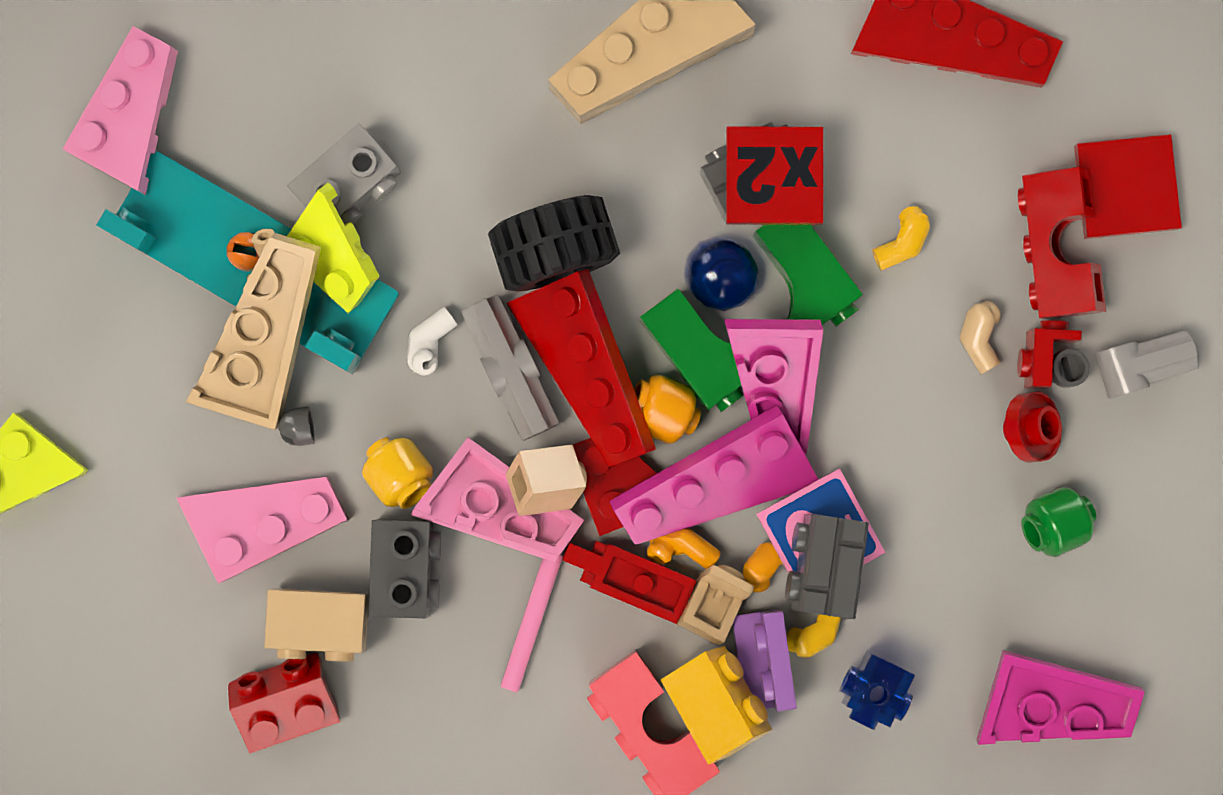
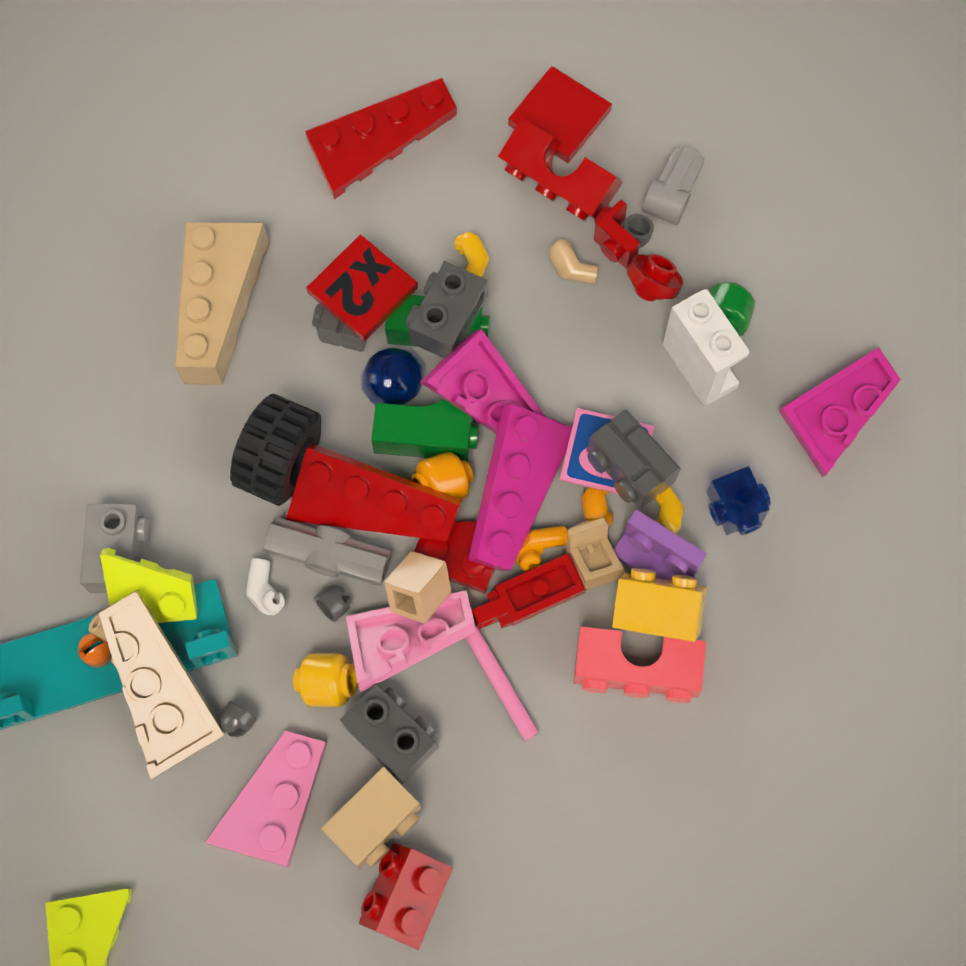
camera: 45 degrees left, 15 degrees down
none -> dark grey hinge [314,585,351,622]
none -> dark grey brick [406,261,488,358]
none -> white panel [663,289,749,407]

